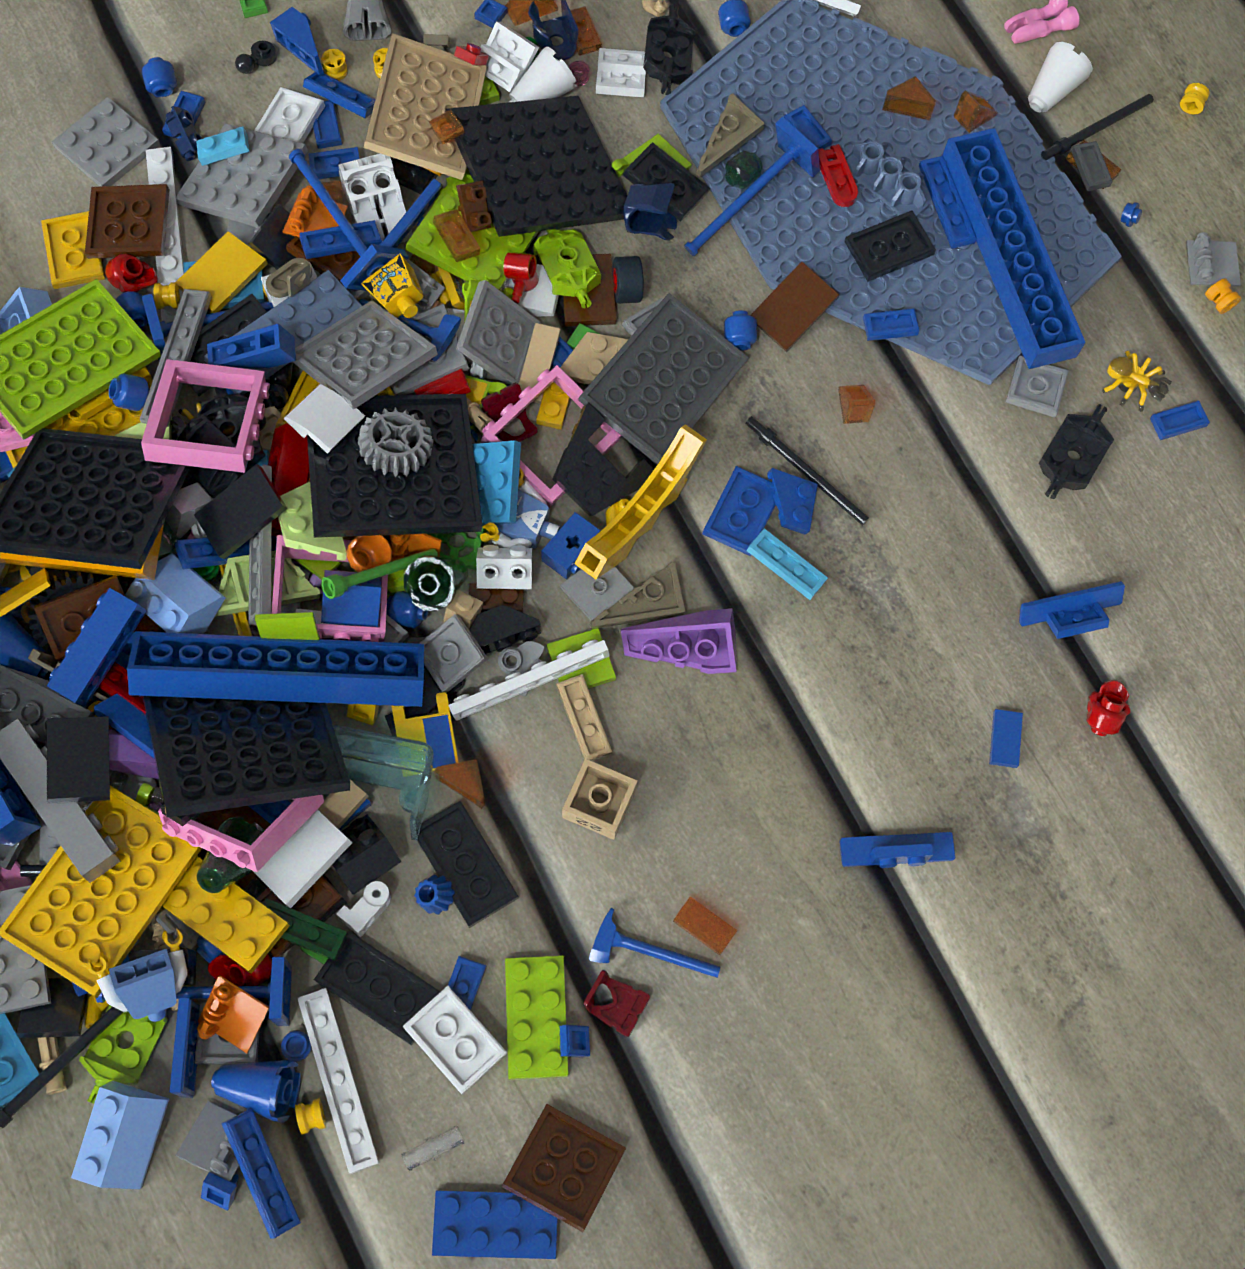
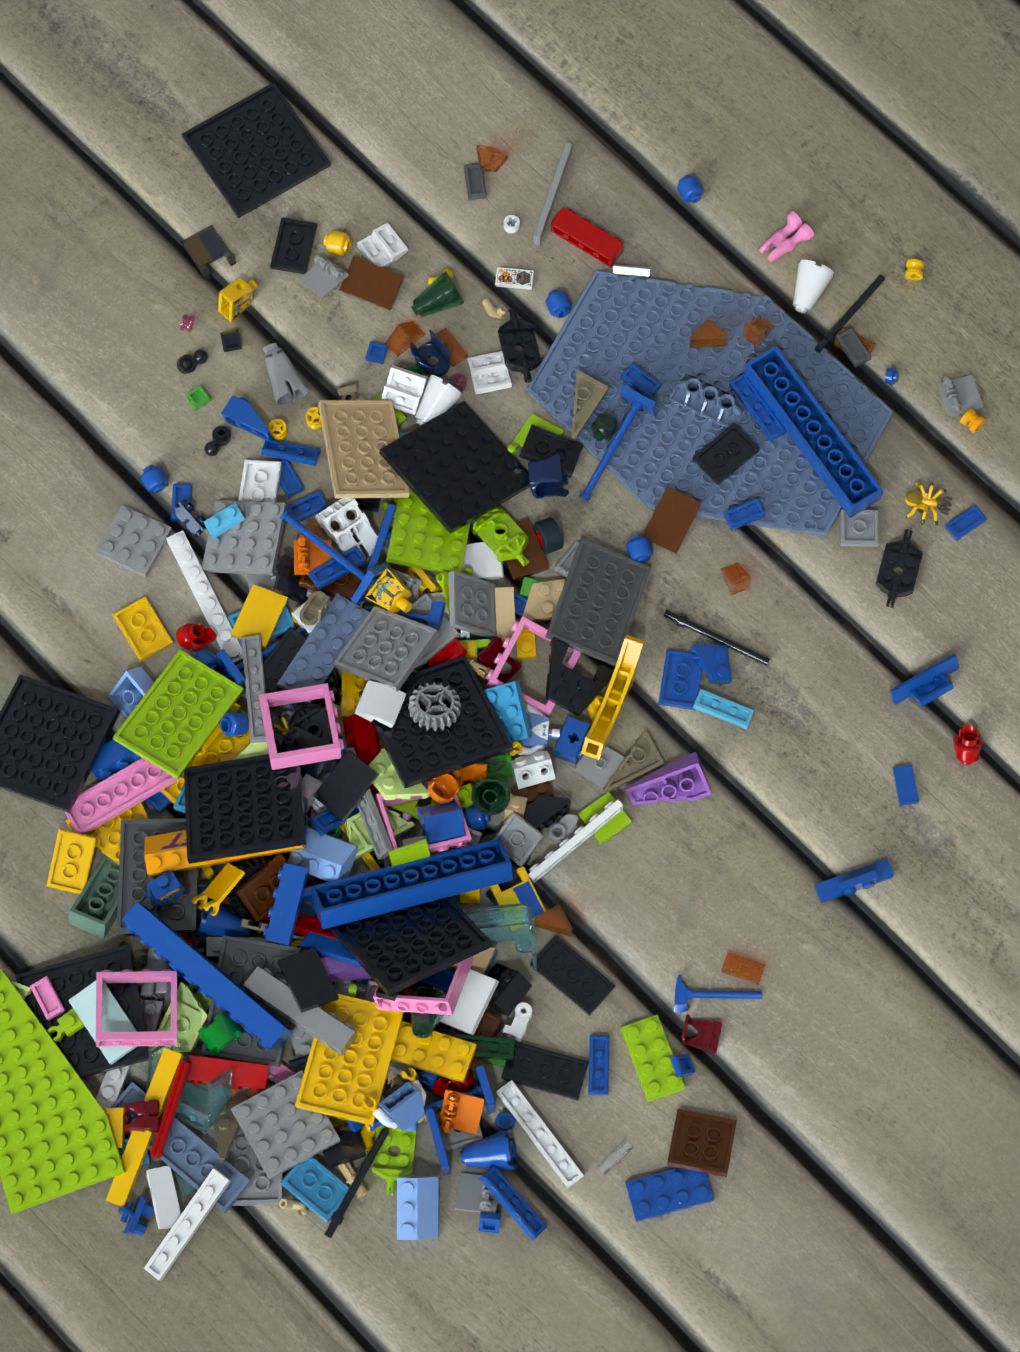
camera: 10 degrees left, 0 degrees up
reddish brown plate [85,184,170,259] -> none
yellow wheel [154,282,180,310] -> none
blue slope [207,324,296,369] -> none
yellow wheel [295,1098,326,1135] -> none
bright green piece [322,549,438,599] -> none
white tile [403,986,507,1095] -> none
blue piece [414,875,455,915] -> none
clear orange plate [429,110,465,145] -> none
clear orange plate [433,209,481,262] -> none
red plate [454,43,489,65] -> none
reddish brown hips [456,181,492,233] -> none
red piece [504,252,539,304] -> none
tan tile [556,674,612,761] -> none
tan brick [562,759,638,840] -> none
red plate [818,144,858,207] -> none

